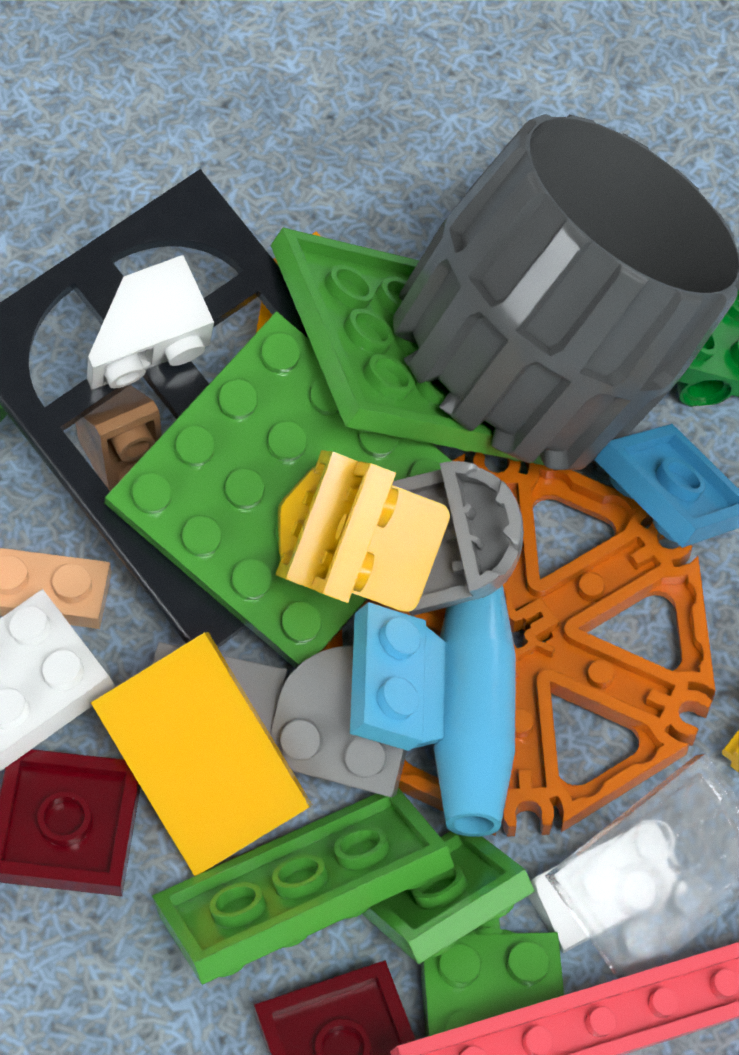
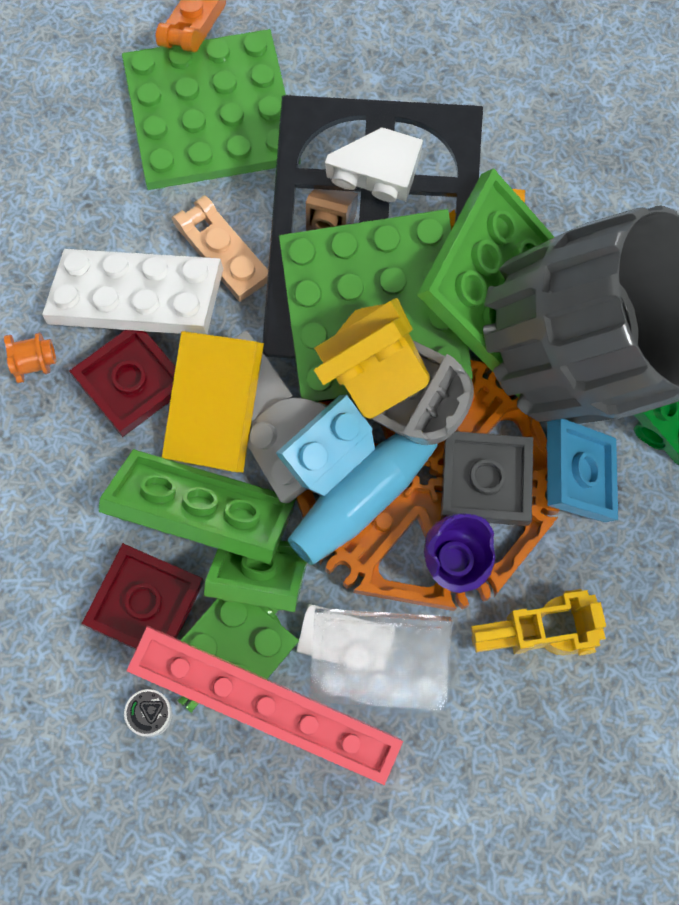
camera: 40 degrees right, 10 degrees up
none -> dark purple hair [423,513,495,593]
none -> dark grey plate [441,431,533,526]

